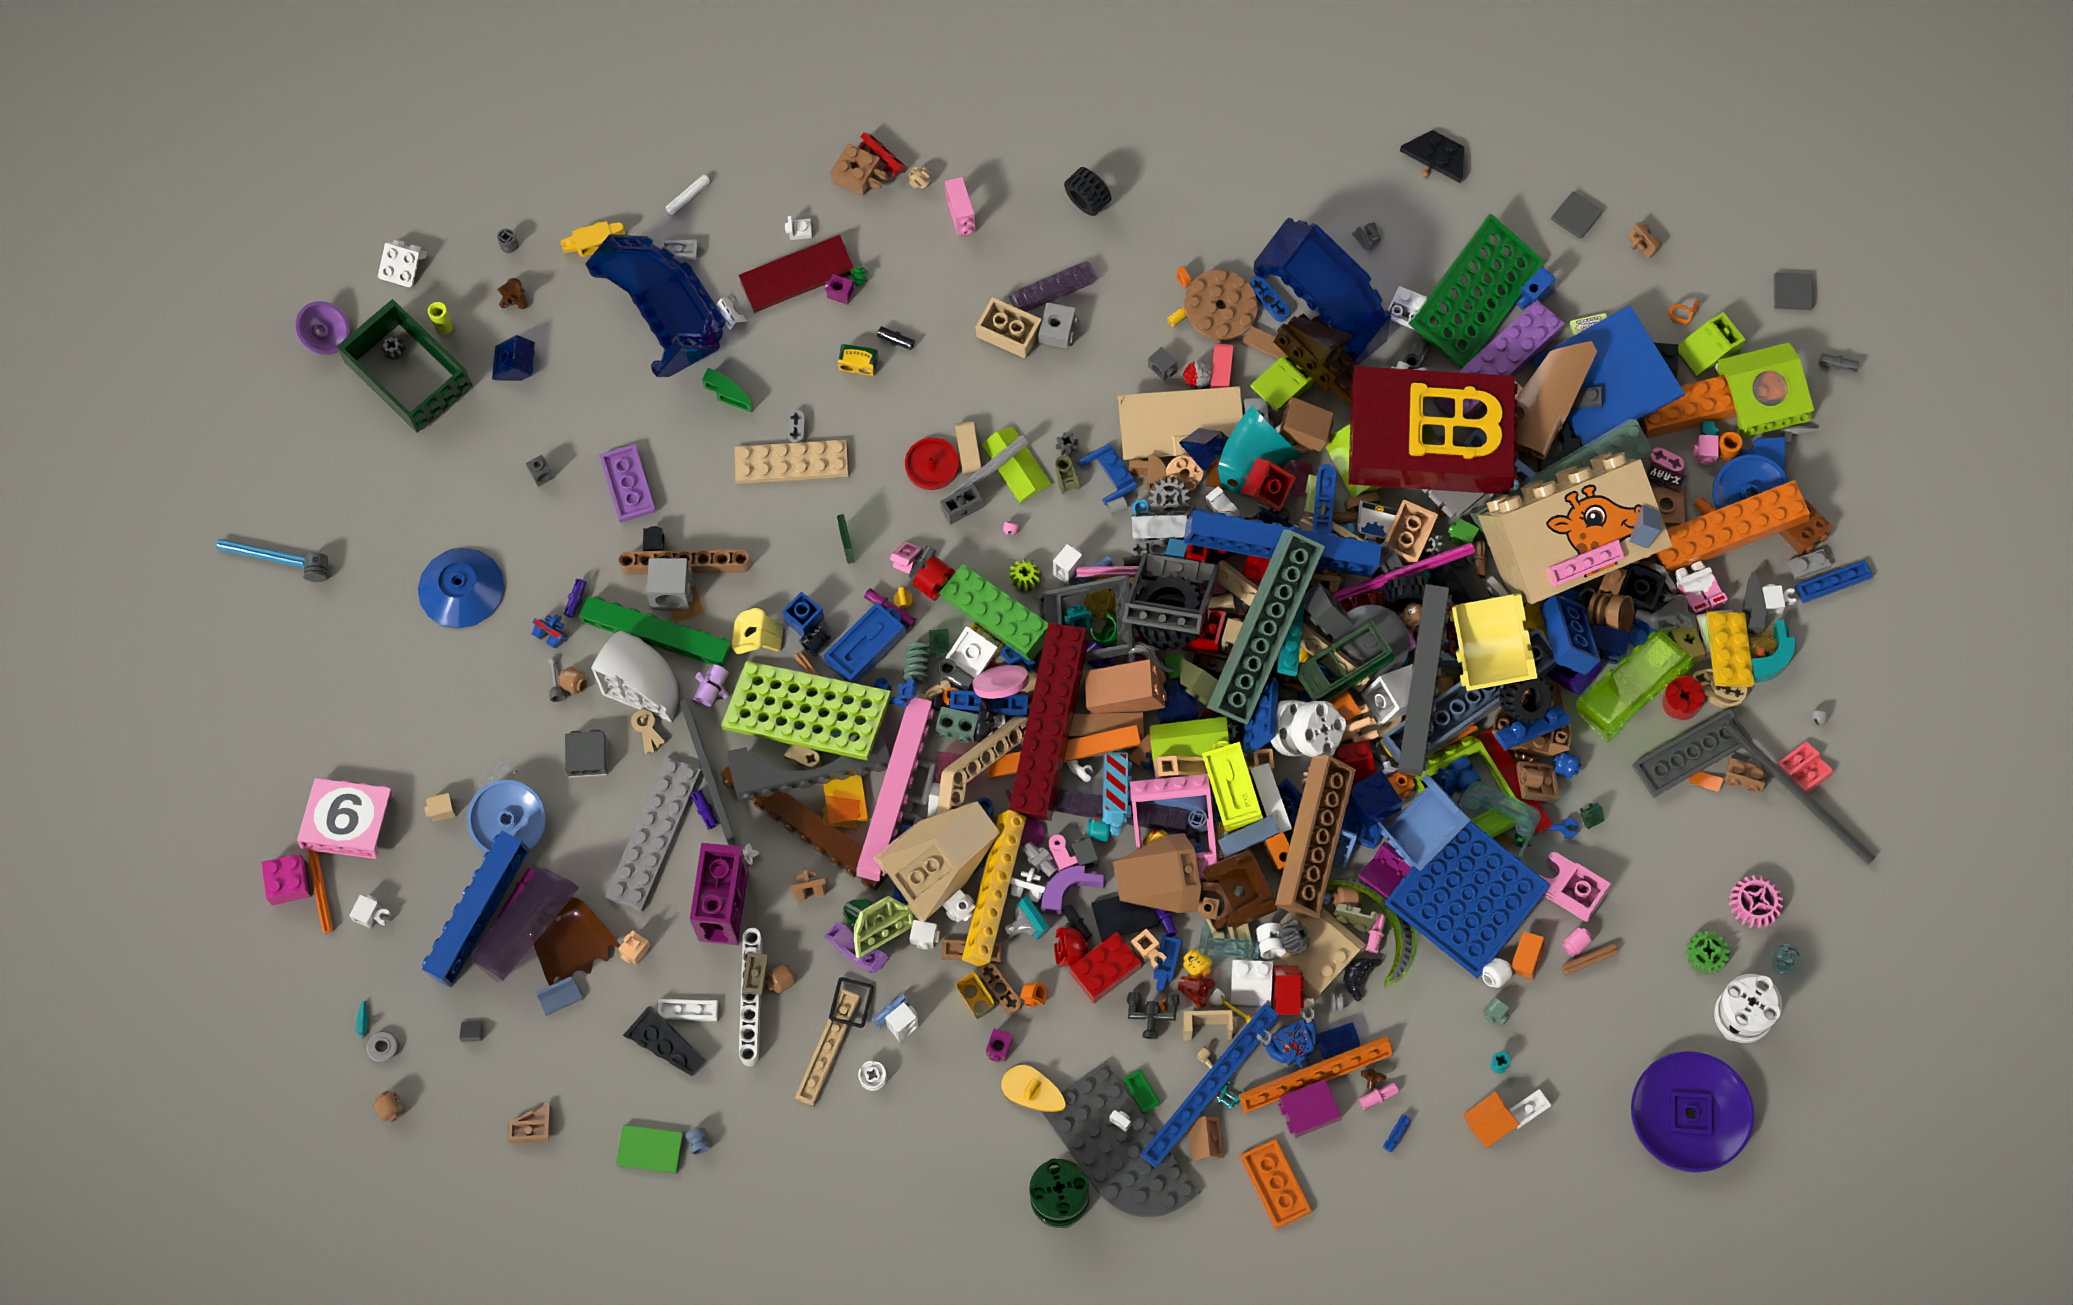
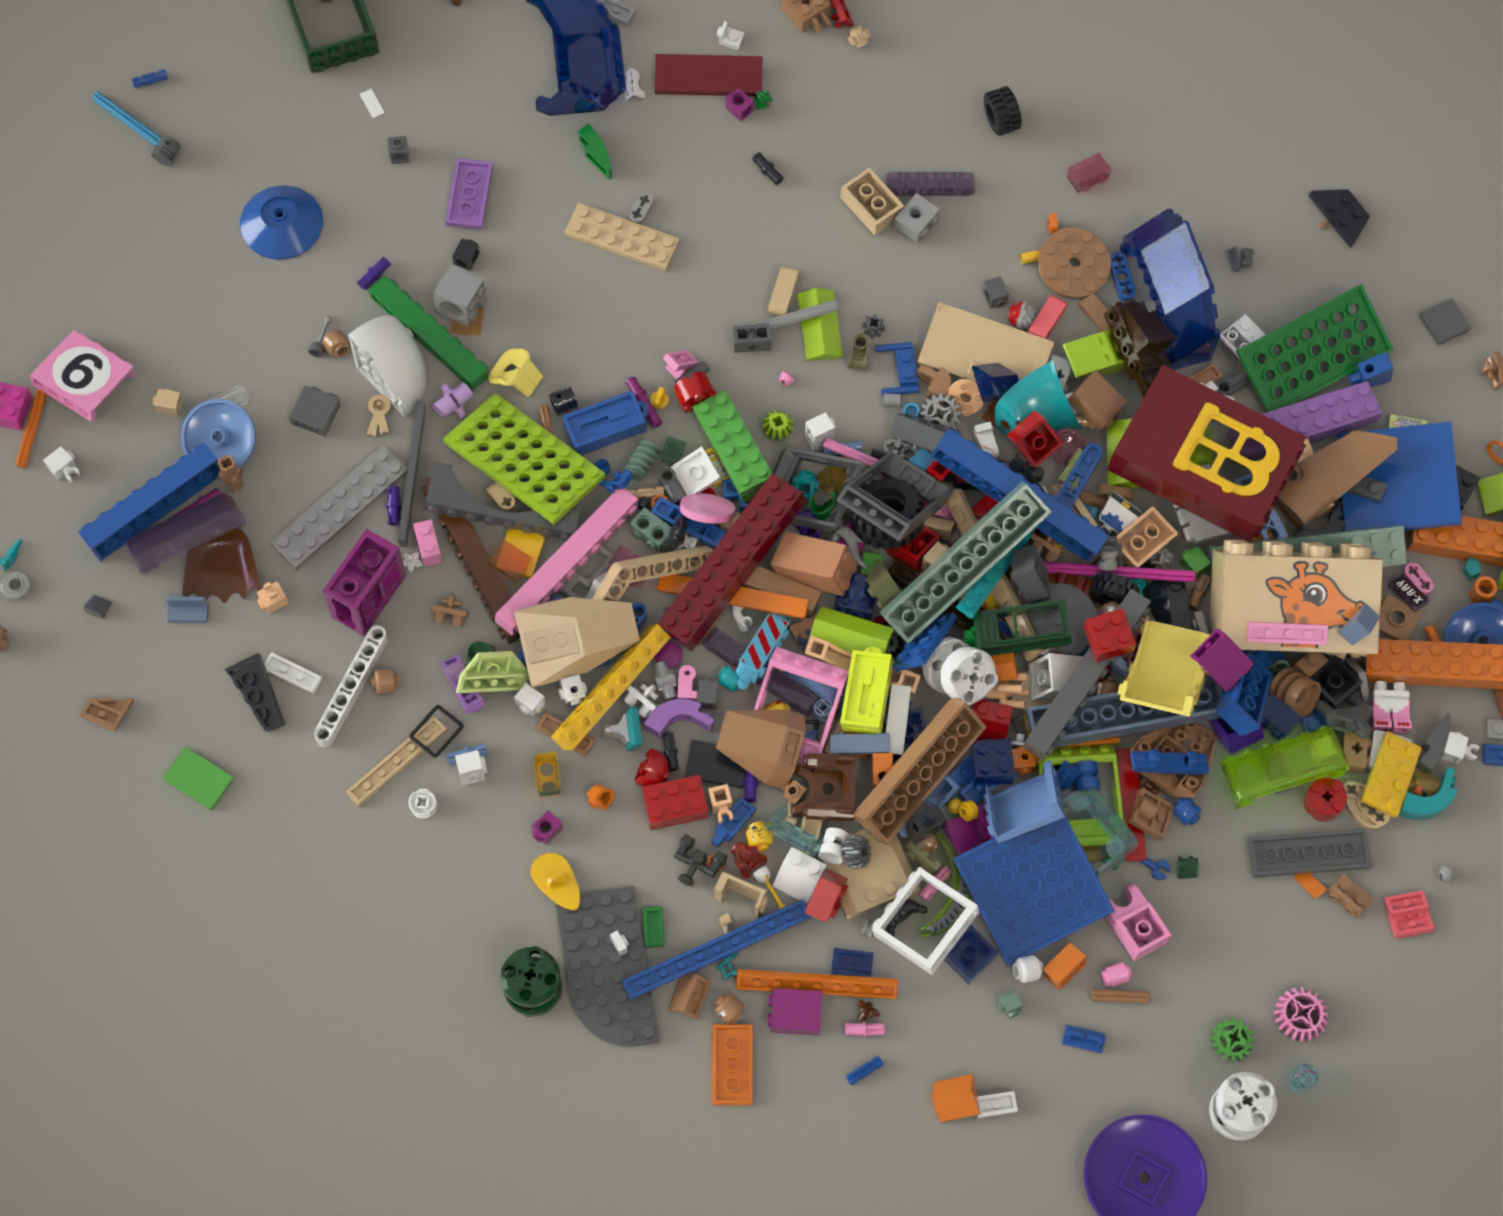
camera: 20 degrees right, 0 degrees up
clear blue slope [492,335,535,381] -> none
blue hips [531,614,569,648] -> none
medium nougat beam [618,549,751,575] -> none
sand blue wheel [686,1128,711,1155] -> none
dark tan plate [742,952,768,995] -> none
blue head [782,591,824,637] -> none
clear green tile [837,514,855,564] -> none
yellow piece [838,344,879,376] -> none
red piece [905,438,959,490] -> none
bright pink window [945,177,976,236] -> none
medium nougat beam [979,963,1021,1014] -> none
blue torso [1257,1007,1317,1069] -> none
teal bush [1490,1051,1511,1074] -> none
black tyre [1499,675,1554,723] -> none
bright pink brick [1693,435,1718,465] -> none
dark grey axle [1723,721,1876,865] -> none
none -> blue axle [132,69,168,88]
none -> medium nougat piece [218,455,244,493]
none -> white sticker [359,89,385,118]
none -> bright pink brick [413,519,442,566]
none -> medium nougat head [714,994,744,1024]
none -> white window [872,867,979,975]
none -> black torso [905,804,947,845]
none -> clear blue brick [944,924,999,985]
none -> yellow plate [948,798,978,821]
none -> green wheel [963,627,977,647]
none -> blue hinge [1062,1024,1106,1054]
none -> clear pink brick [1067,152,1111,193]
none -> red brick [1084,608,1136,662]
none -> light grey wheel [1098,546,1119,571]
none -> nougat tile [1188,363,1224,385]
none -> magenta brick [1190,628,1254,692]

